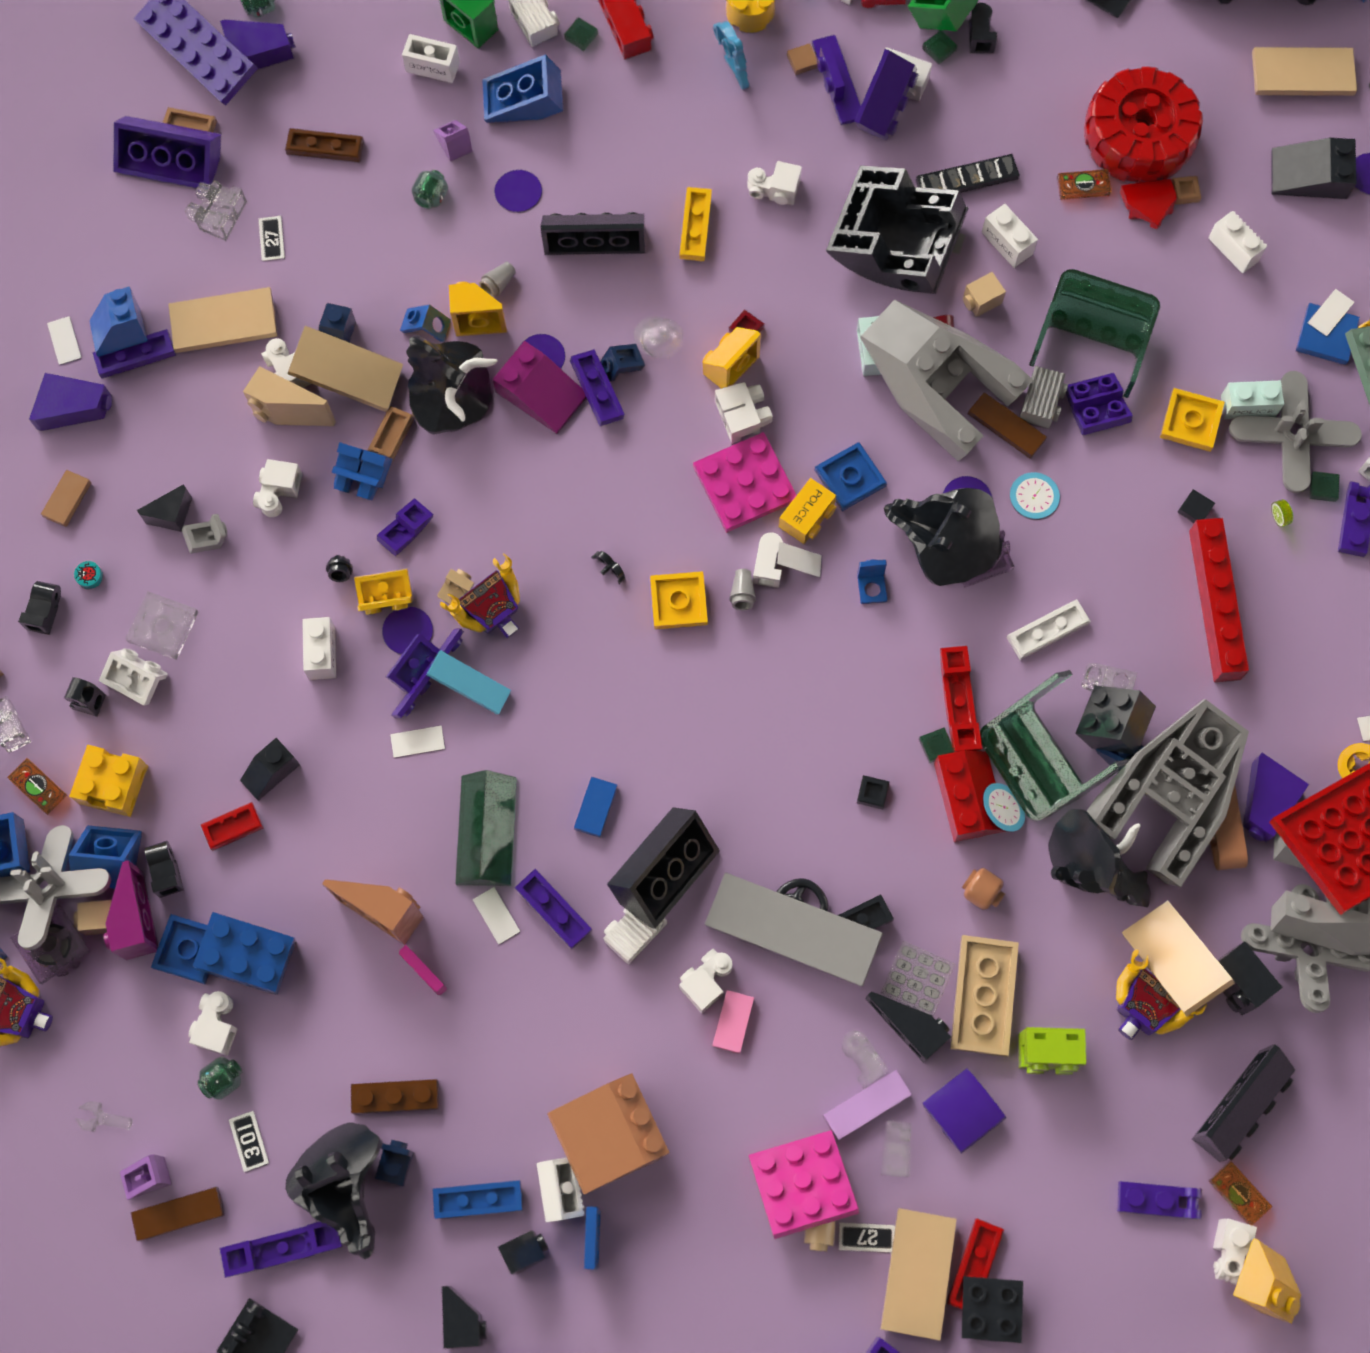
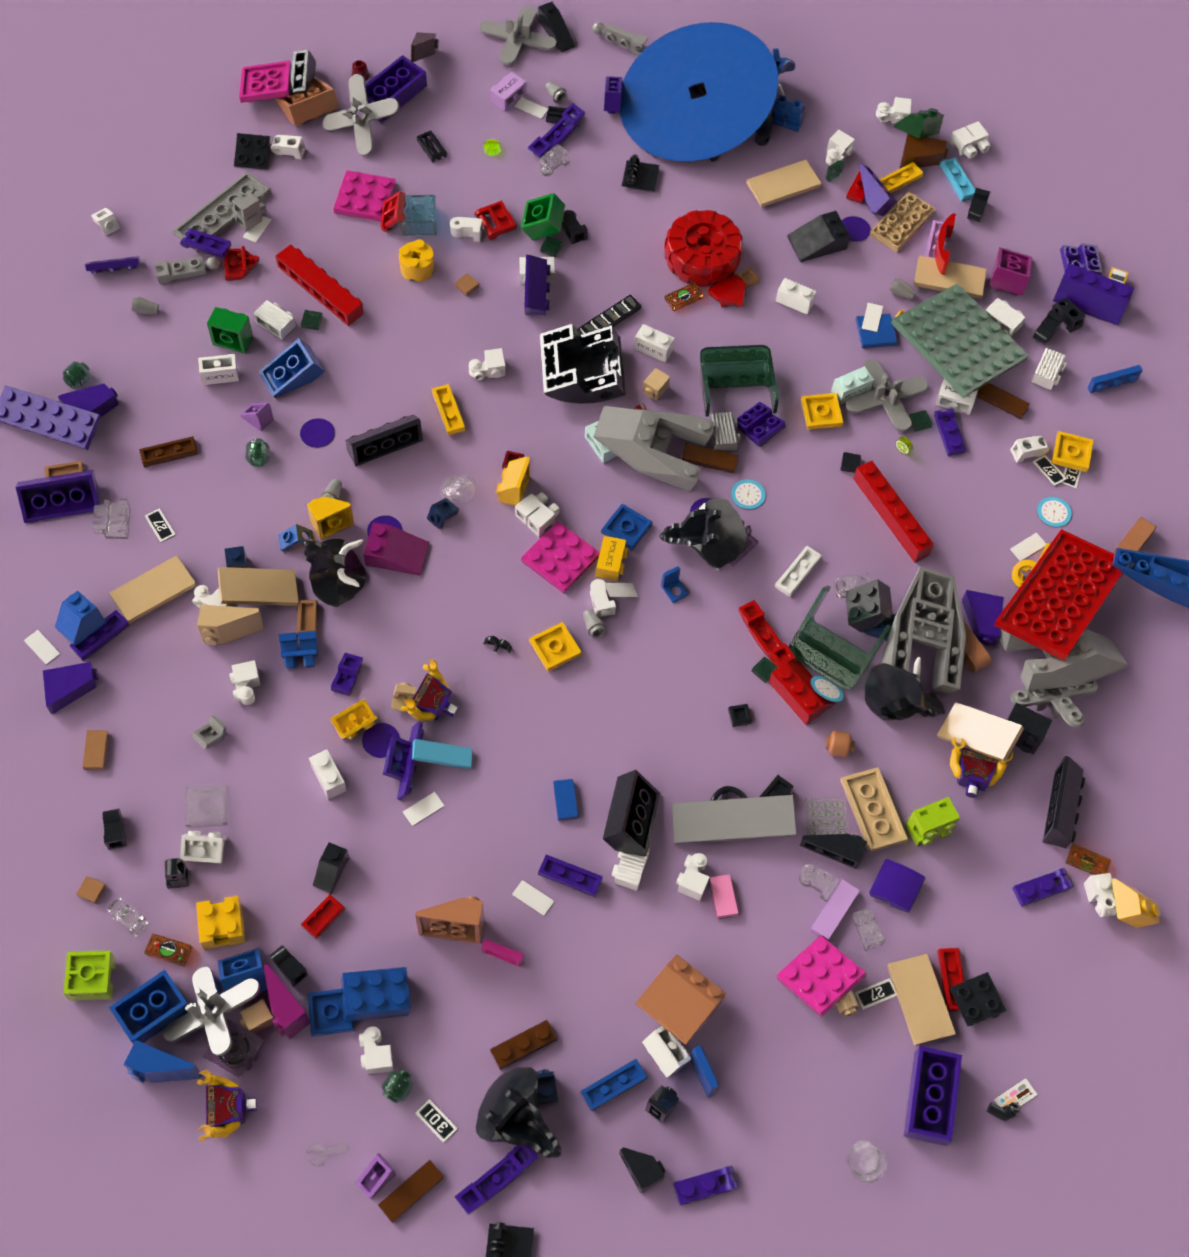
camera: 30 degrees left, 10 degrees down
tile [74,561,103,589] -> none
black slope [137,484,192,532] -> none
black plate [326,555,353,582] -> none
clear green slope [455,770,517,886] -> none
dark purple plate [570,349,625,426] -> none
dark azure tile [713,21,750,90] -> none
dark purple bracket [812,35,861,126] -> none

